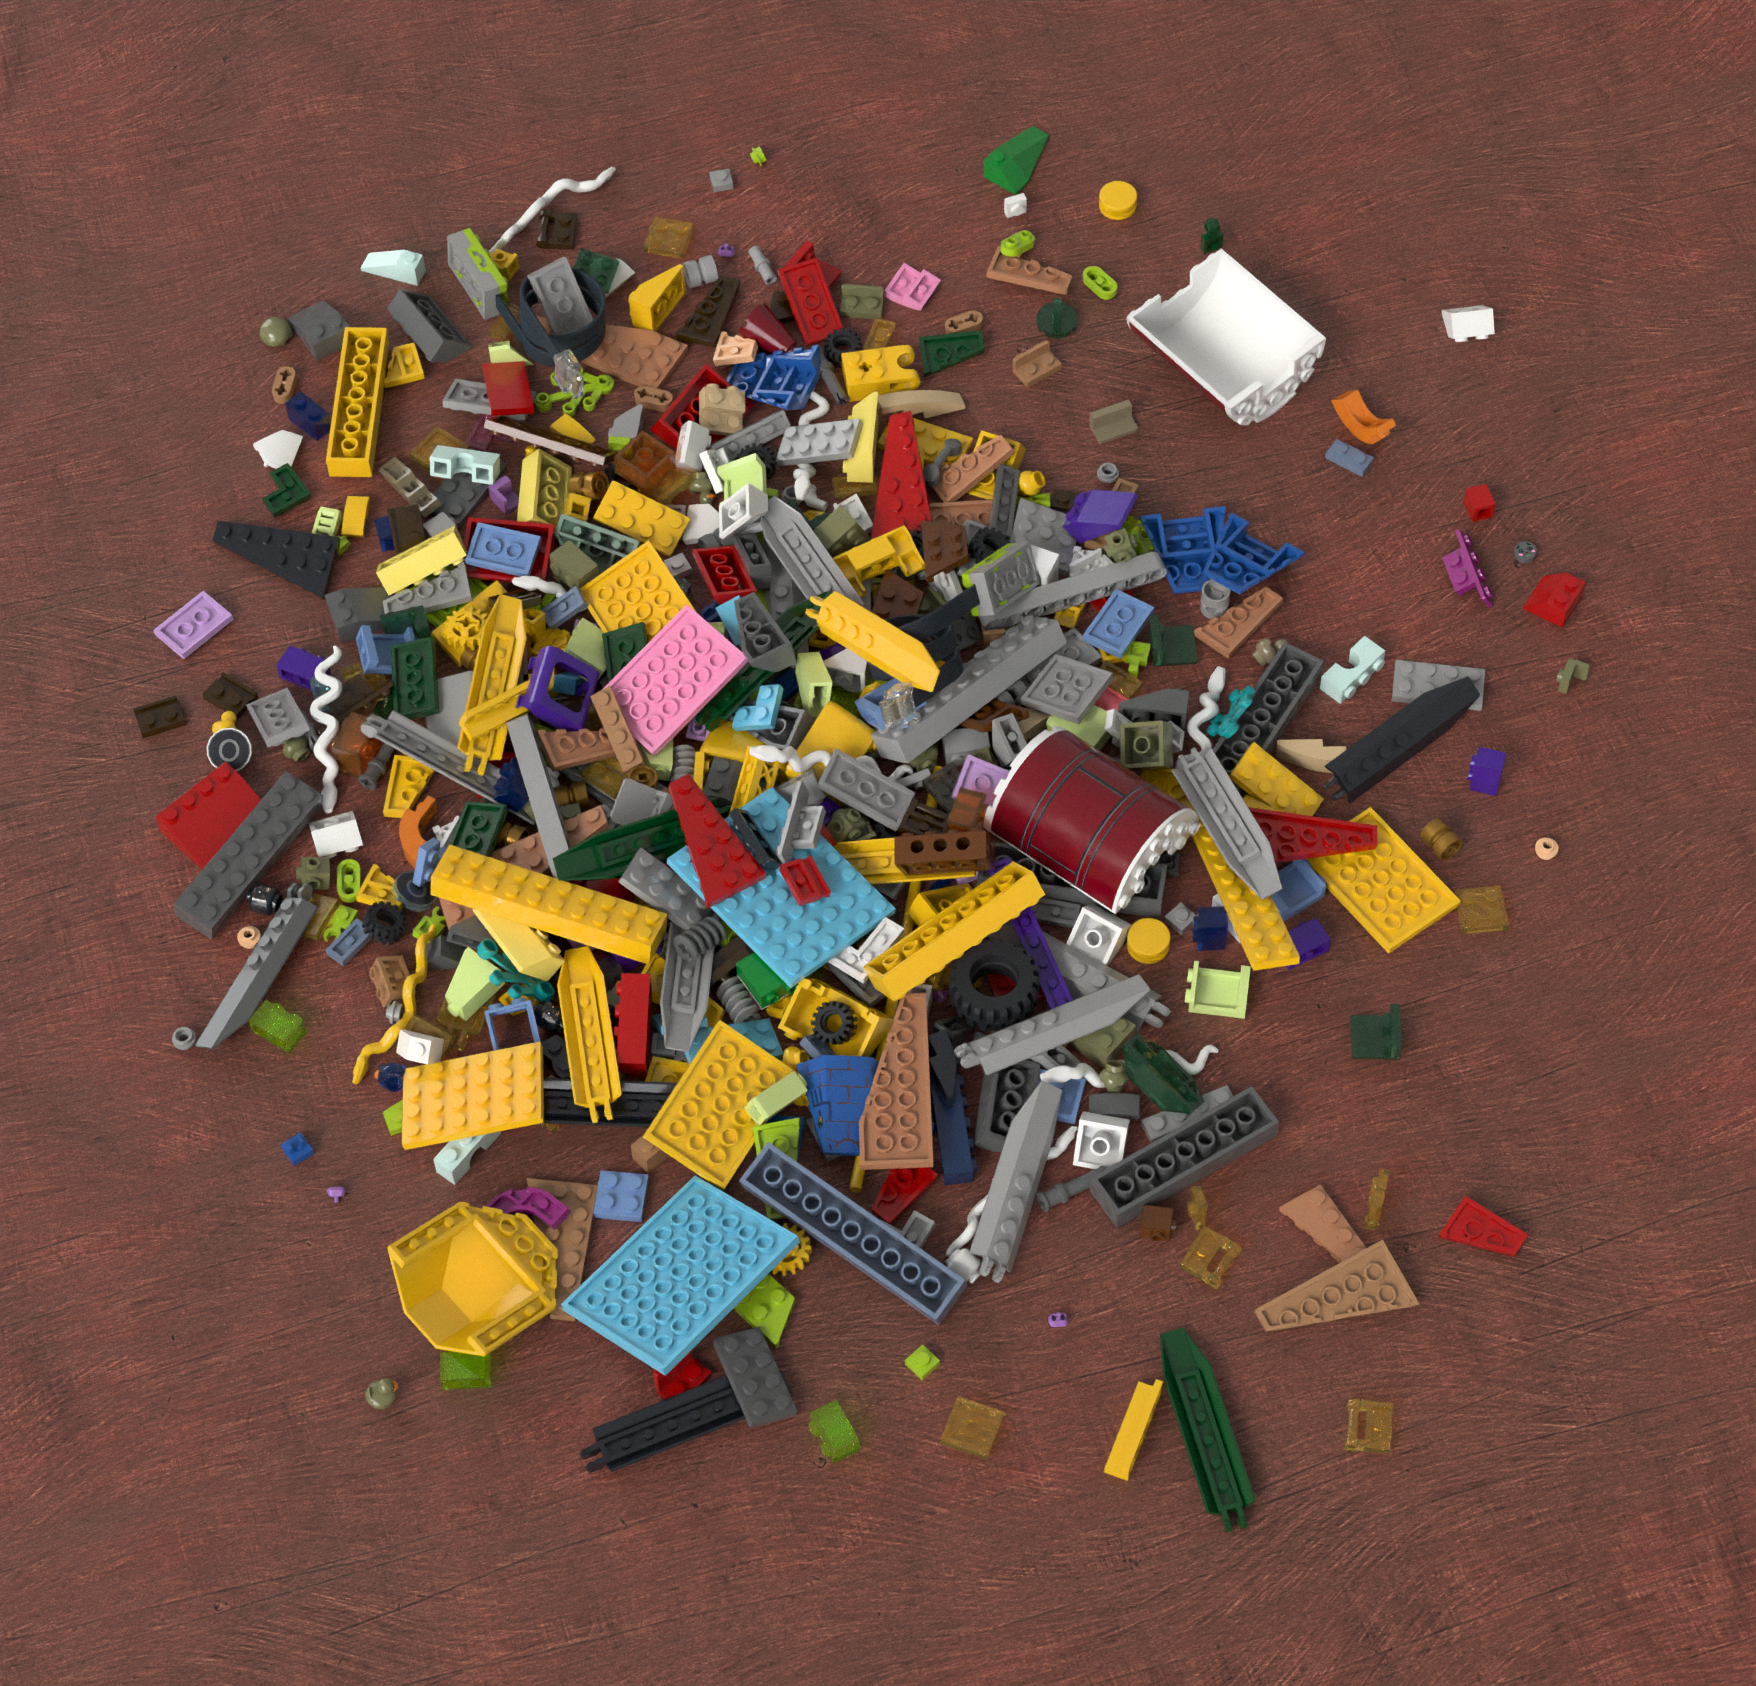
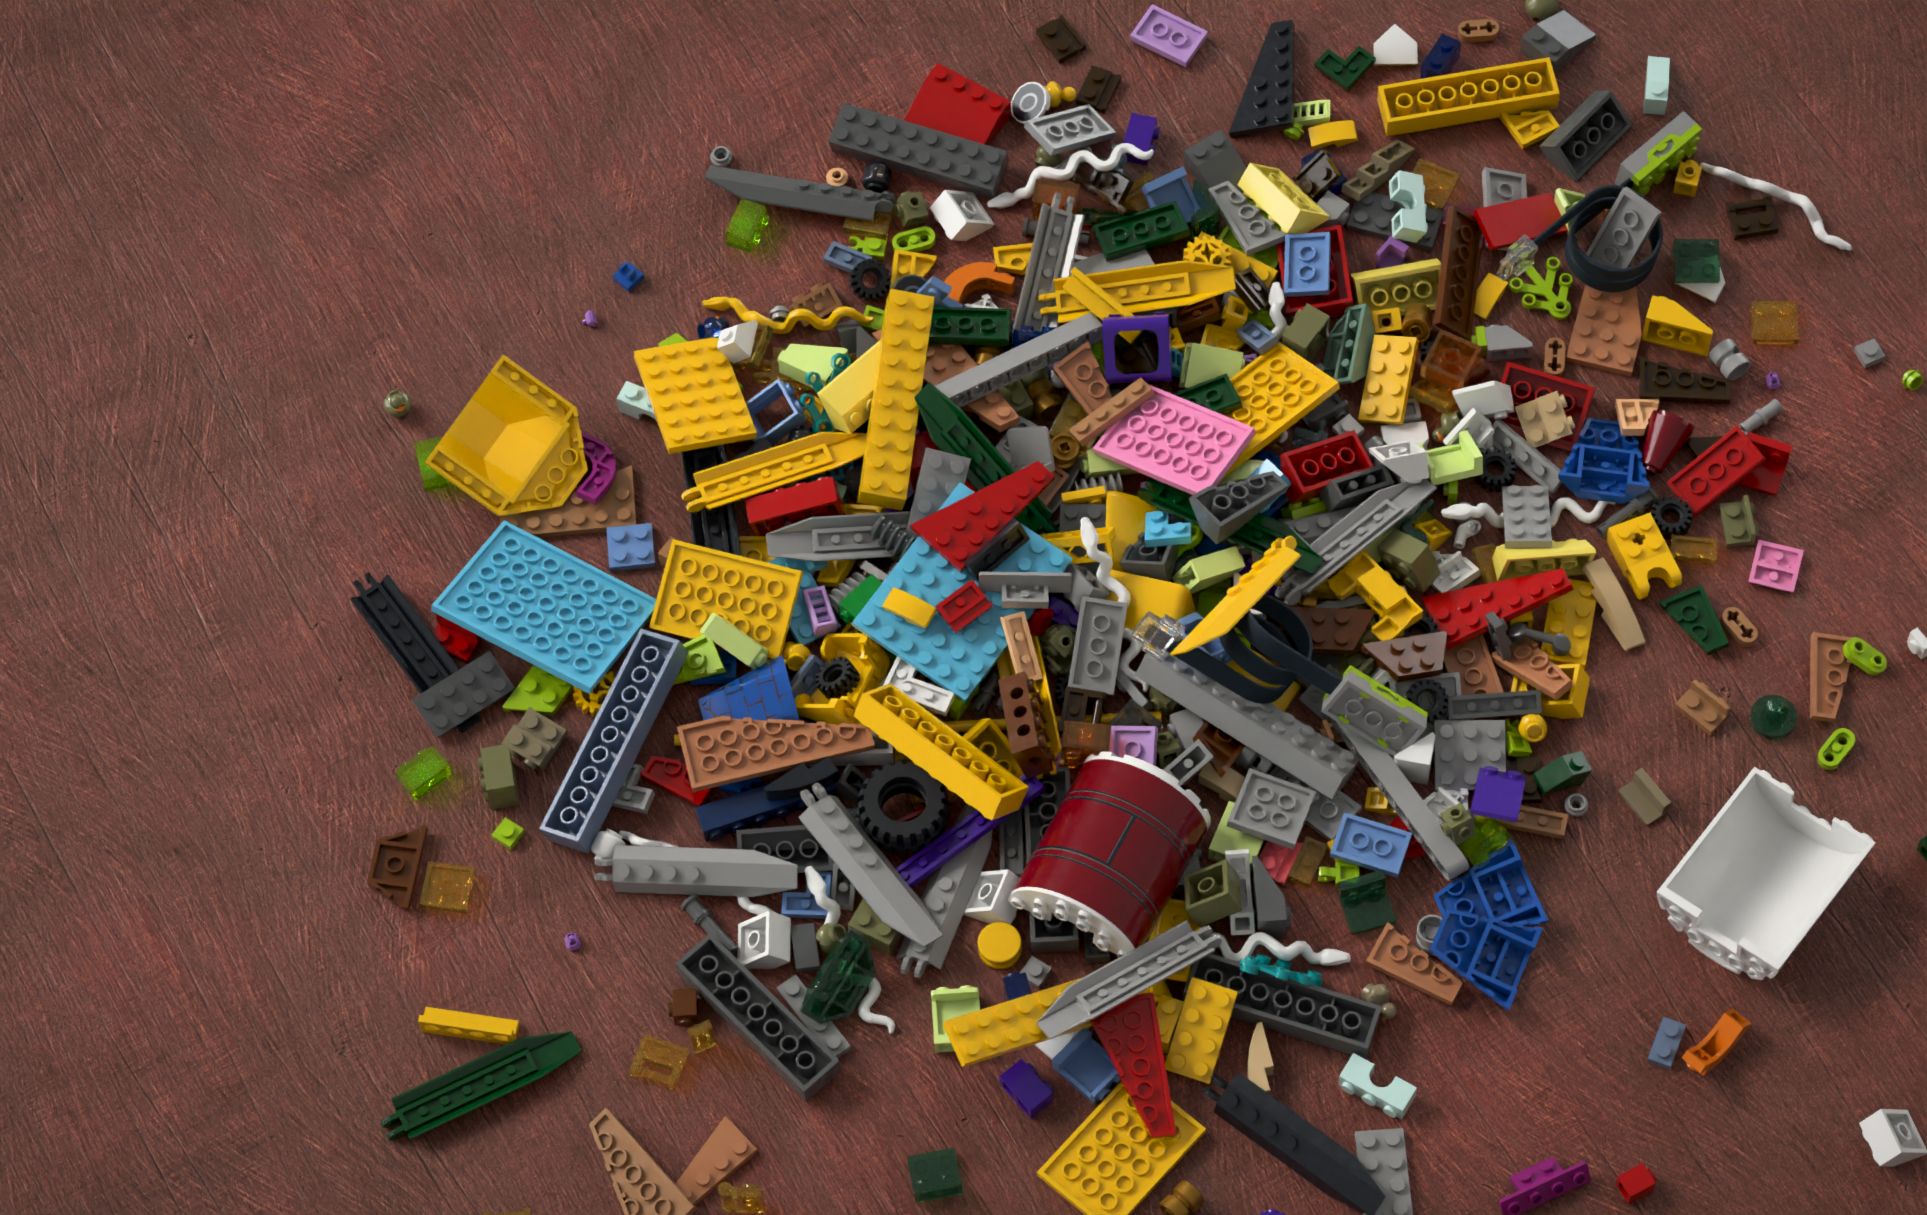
camera: 80 degrees right, 5 degrees up
none -> reddish brown wing [367,825,428,911]
none -> olive brick [478,744,520,810]
none -> dark tan plate [502,707,569,771]
none -> lavender slope [802,585,838,637]
none -> yellow slope [882,587,937,629]
none -> light nougat plate [1000,611,1042,681]
none -> dark grey plate [1485,611,1512,661]
none -> dark green slope [1533,751,1592,795]

